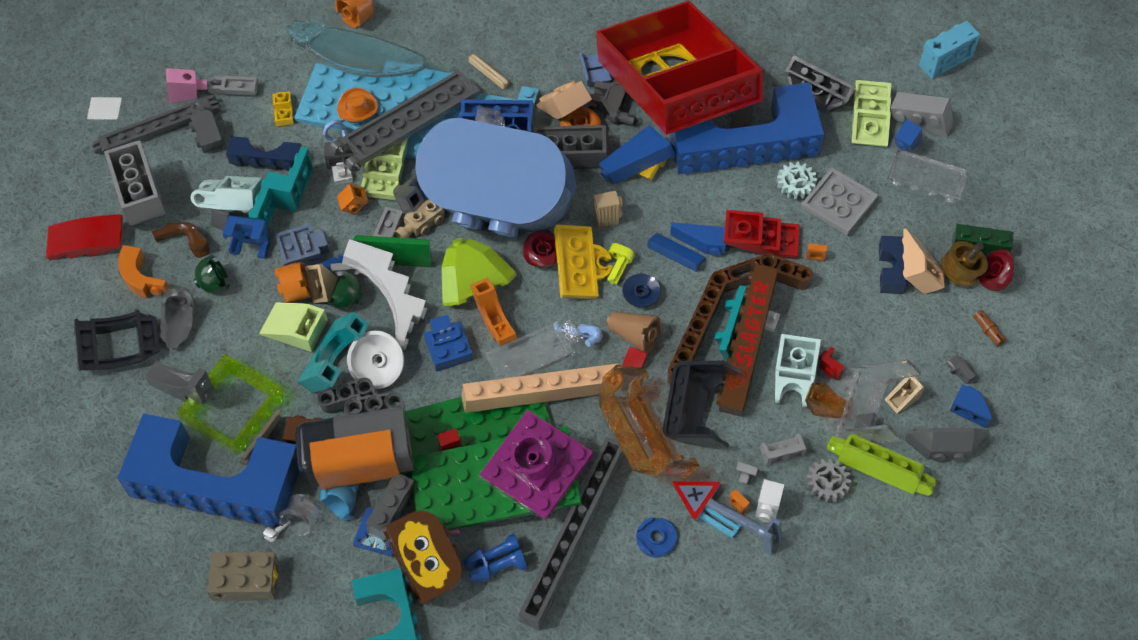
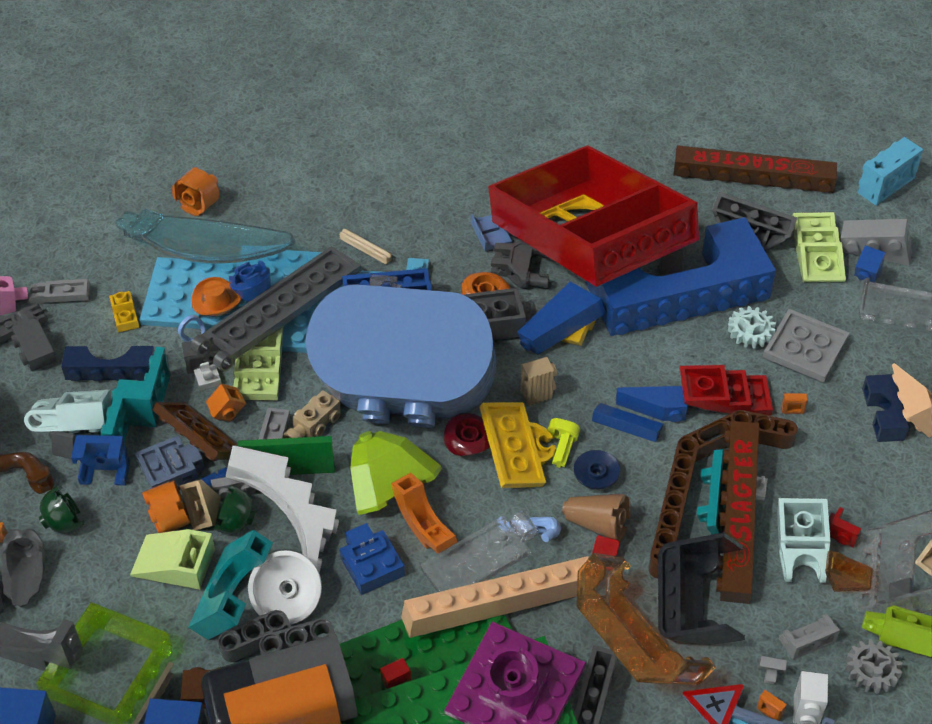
camera: 10 degrees left, 10 degrees down
flat silver brick [393,175,425,213] -> none
light nougat slope [536,80,592,119] -> none
none -> reddish brown plate [153,402,238,461]
none -> blue cone [229,260,271,301]
none -> reddish brown brick [673,145,837,193]

